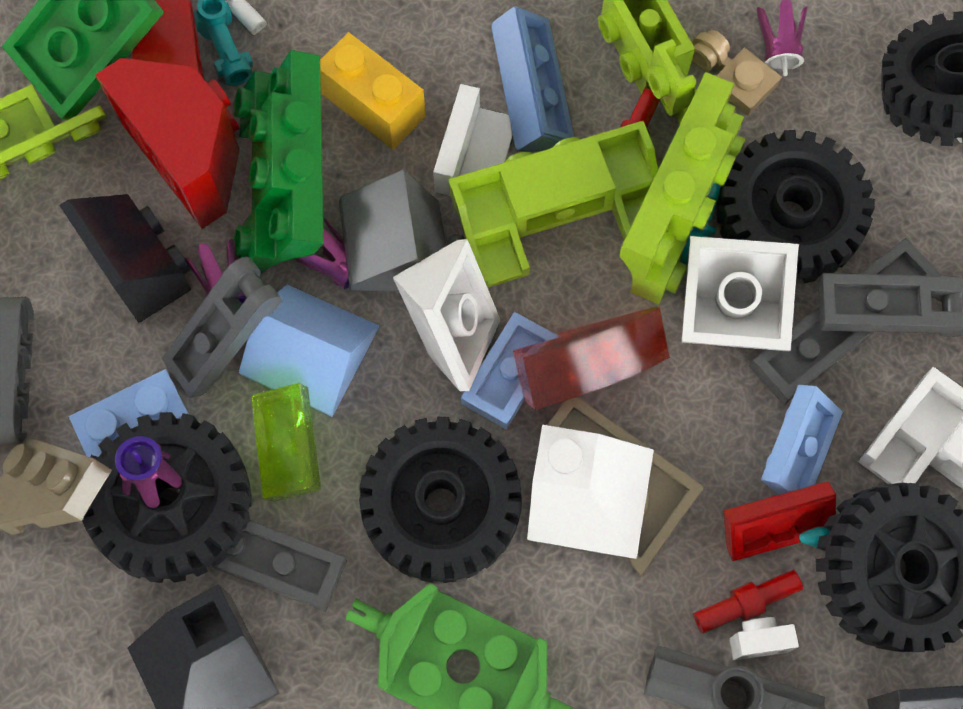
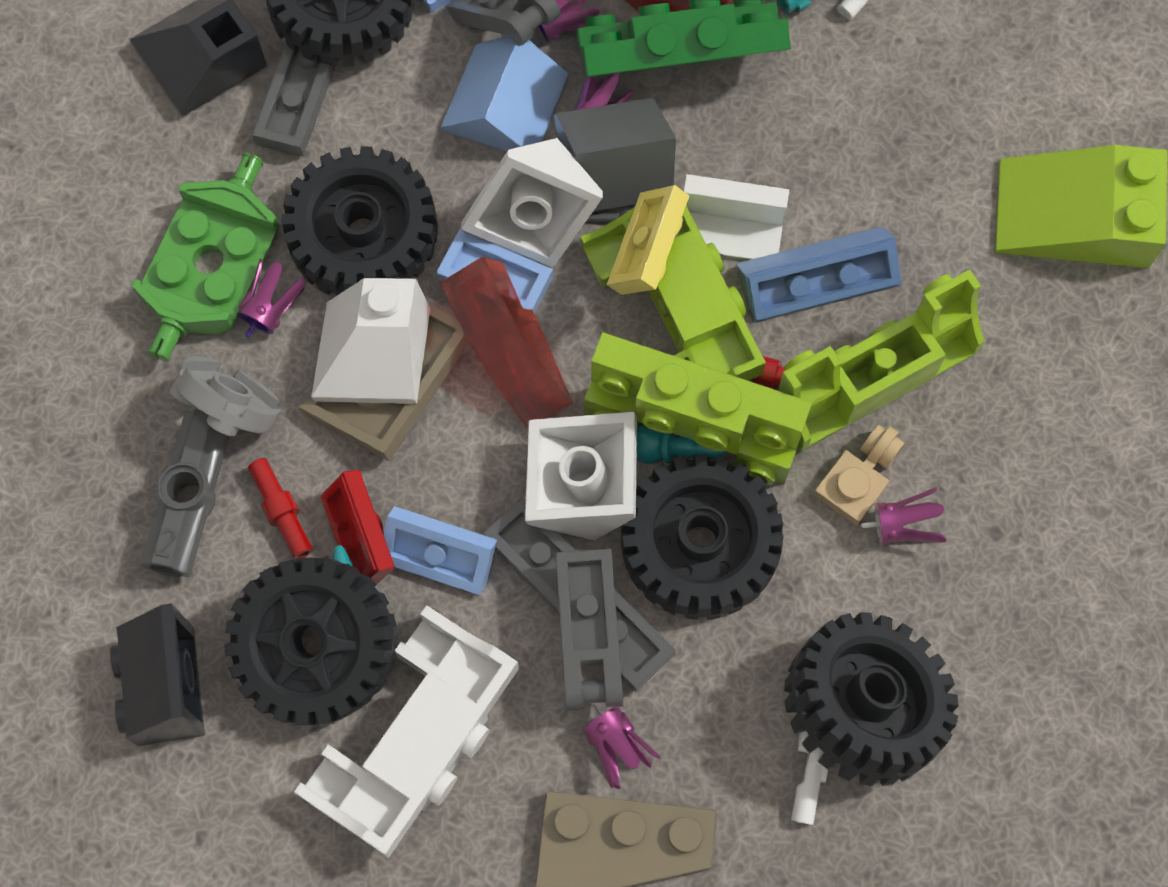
camera: 85 degrees right, 0 degrees up
clear neon green plate [251,383,321,502] -> none
yellow brick [320,32,426,150] -> none
white plate [729,617,799,661] -> none
none -> light grey plate [170,356,281,436]
none -> flat silver piece [237,258,306,338]
none -> light yellow plate [606,185,689,295]

